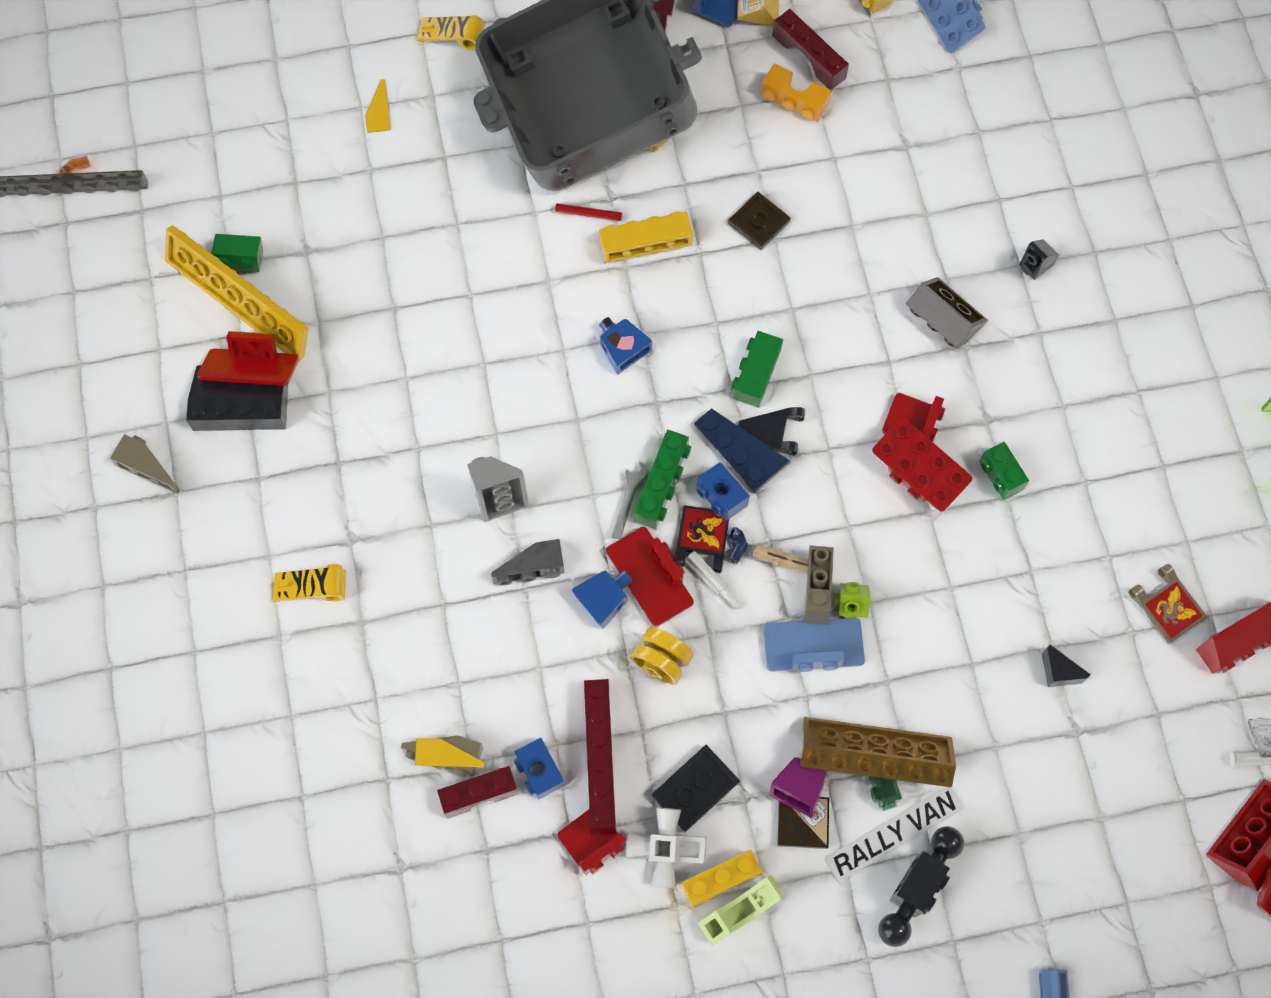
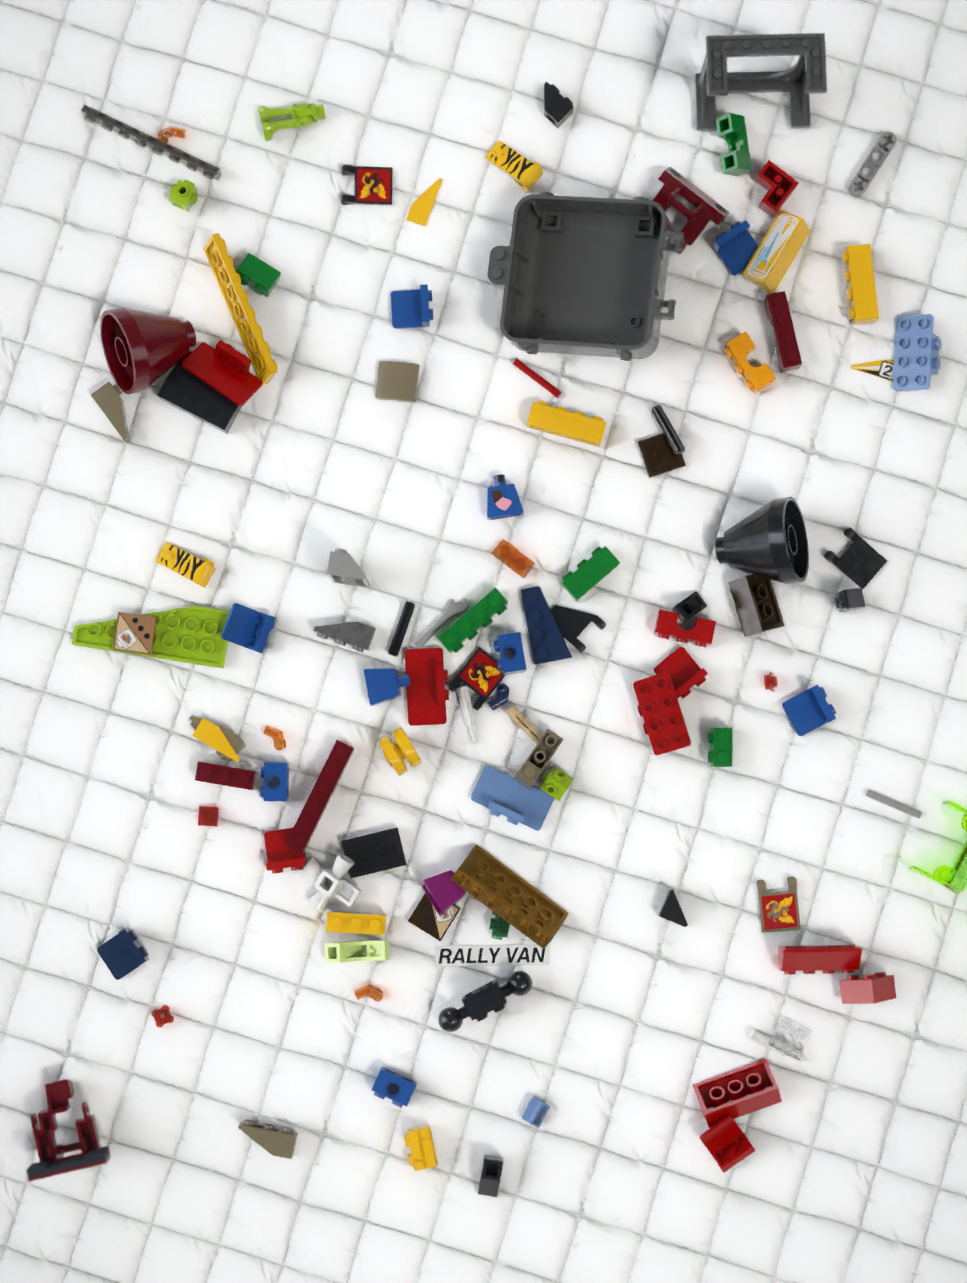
camera: 30 degrees right, 15 degrees up
none -> lime wing [71,606,230,669]
none -> dark red cone [100,307,196,395]
none -> tile [112,612,157,655]
none -> lime brick [169,179,199,212]
none -> clear red plate [198,806,219,827]
none -> blue bracket [221,603,276,653]
none -> lime piece [258,103,326,141]
none -> clear orange arm [263,725,287,751]
none -> flag [341,165,393,205]
none -> clear orange arm [354,984,383,1002]
none -> dark tan slope [375,361,420,402]
none -> black axle [388,601,415,657]
none -> blue bracket [390,284,434,329]
none -> clear orange slope [492,539,535,579]
none -> black axle [652,405,685,455]
none -> red arch [654,609,716,648]
none -> black slope [672,591,707,624]
none -> black cone [715,497,809,584]
none -> clear red plate [764,672,778,692]
none -> blue bracket [782,685,836,736]
none -> black flag [824,528,887,590]
none -> sticker [850,359,894,382]
none -> light grey bar [865,789,922,819]

